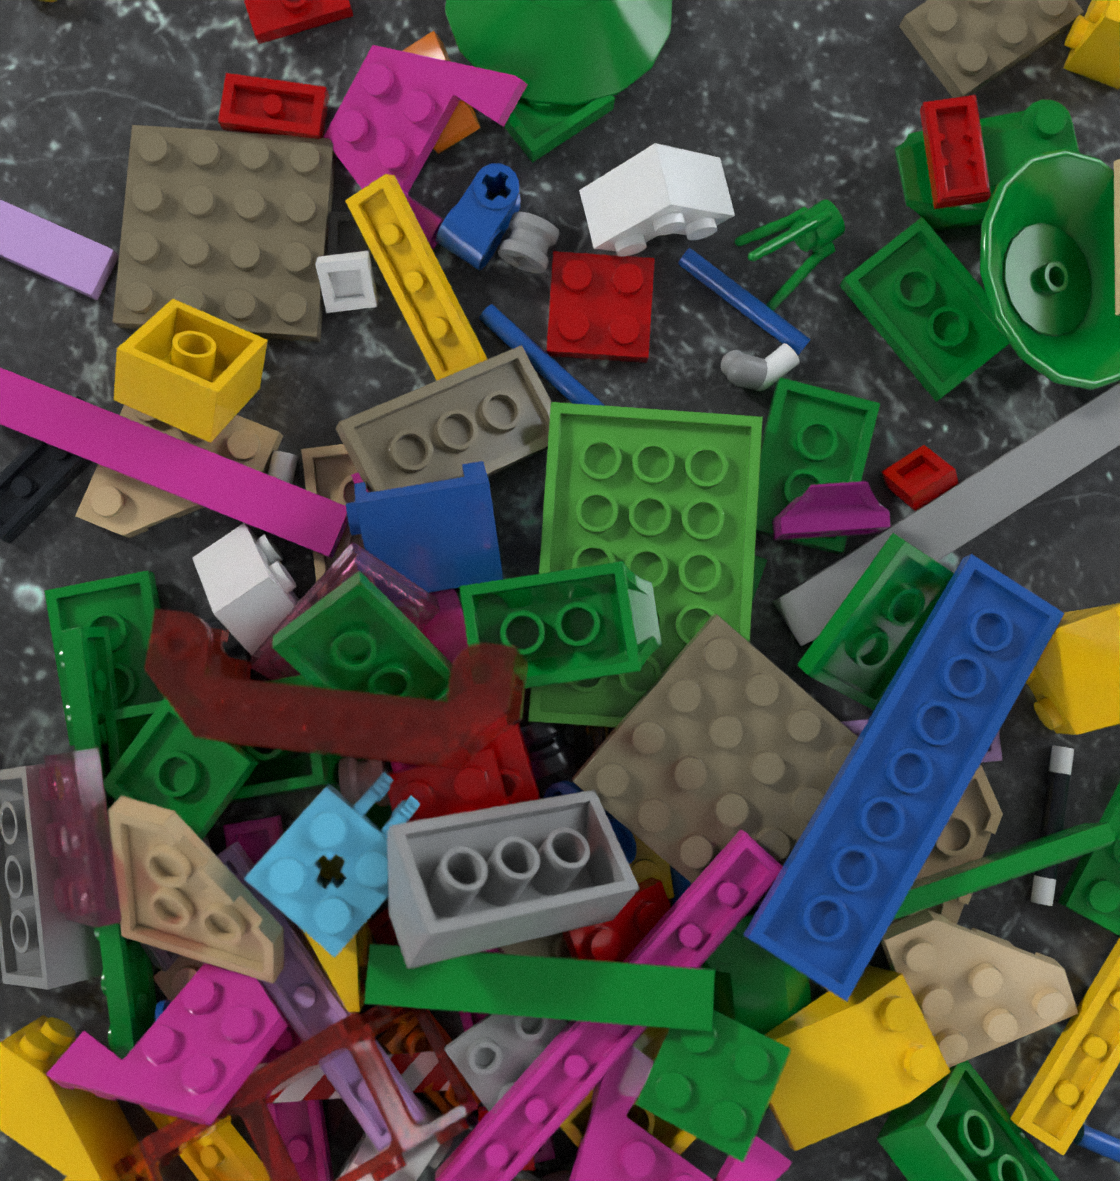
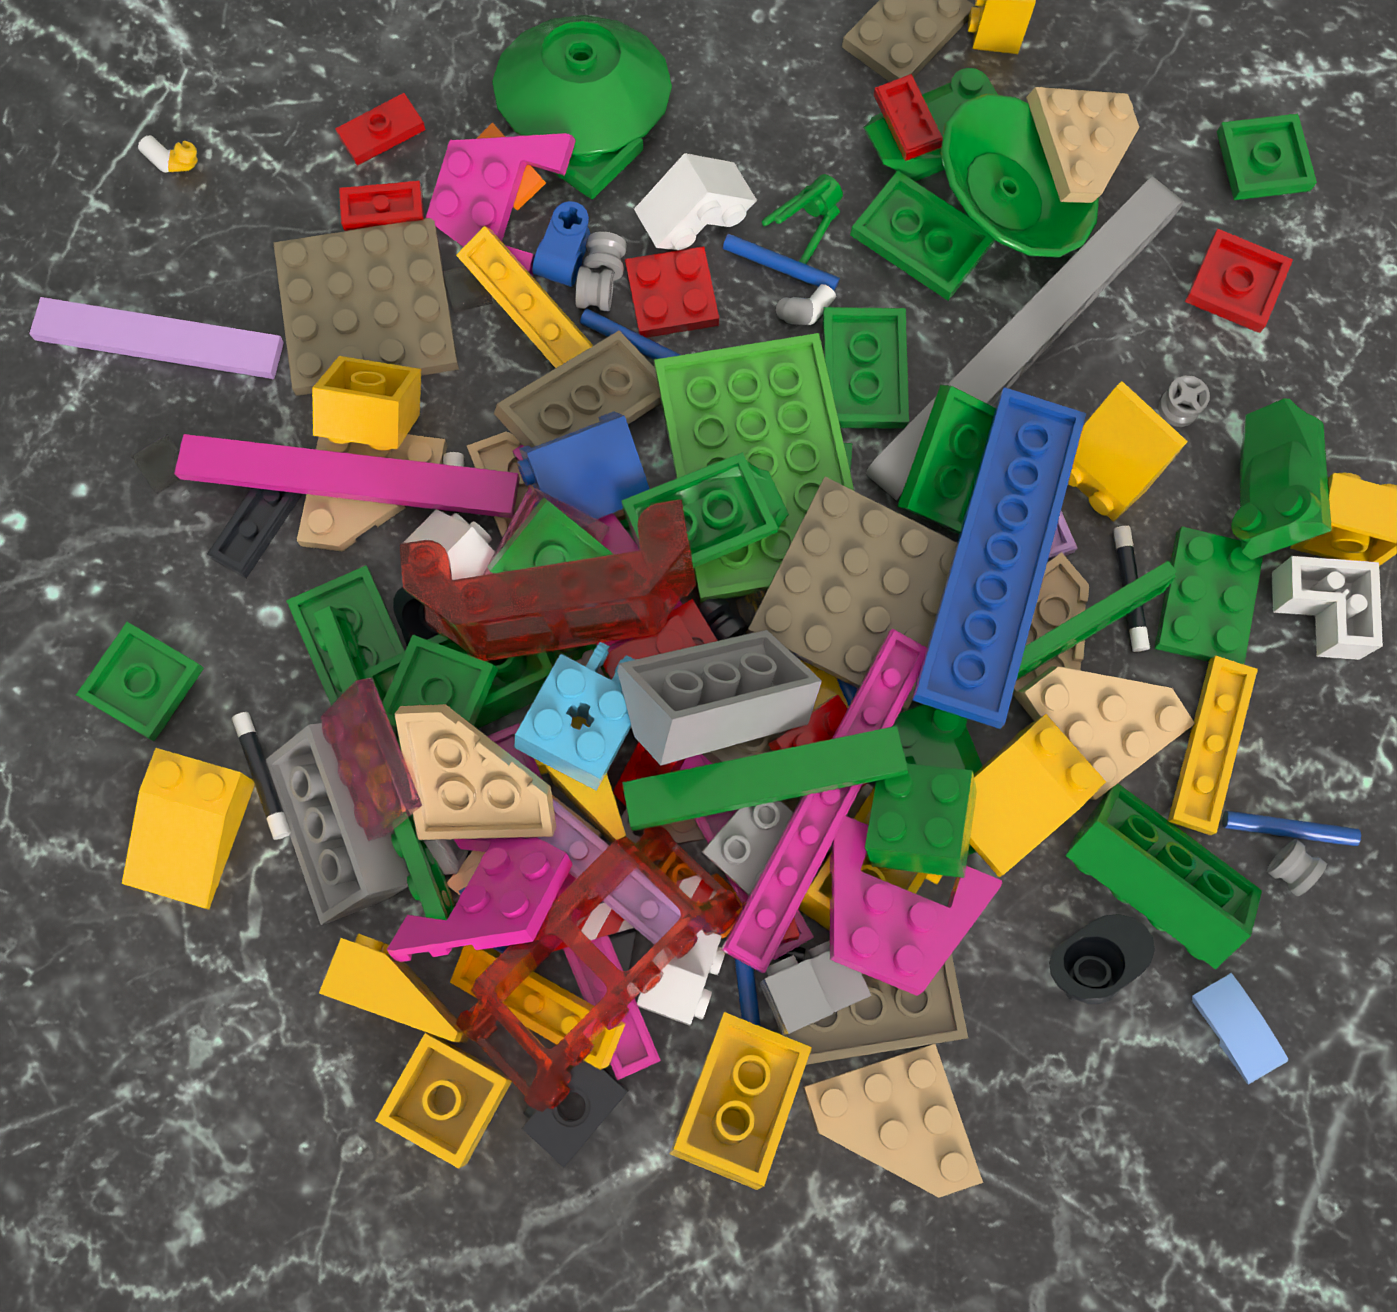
camera: 15 degrees left, 10 degrees down
white plate [315,251,379,313] -> none
magenta slope [772,481,891,540] -> none
red plate [882,445,959,511] -> none
none -> light grey wheel [576,267,614,311]

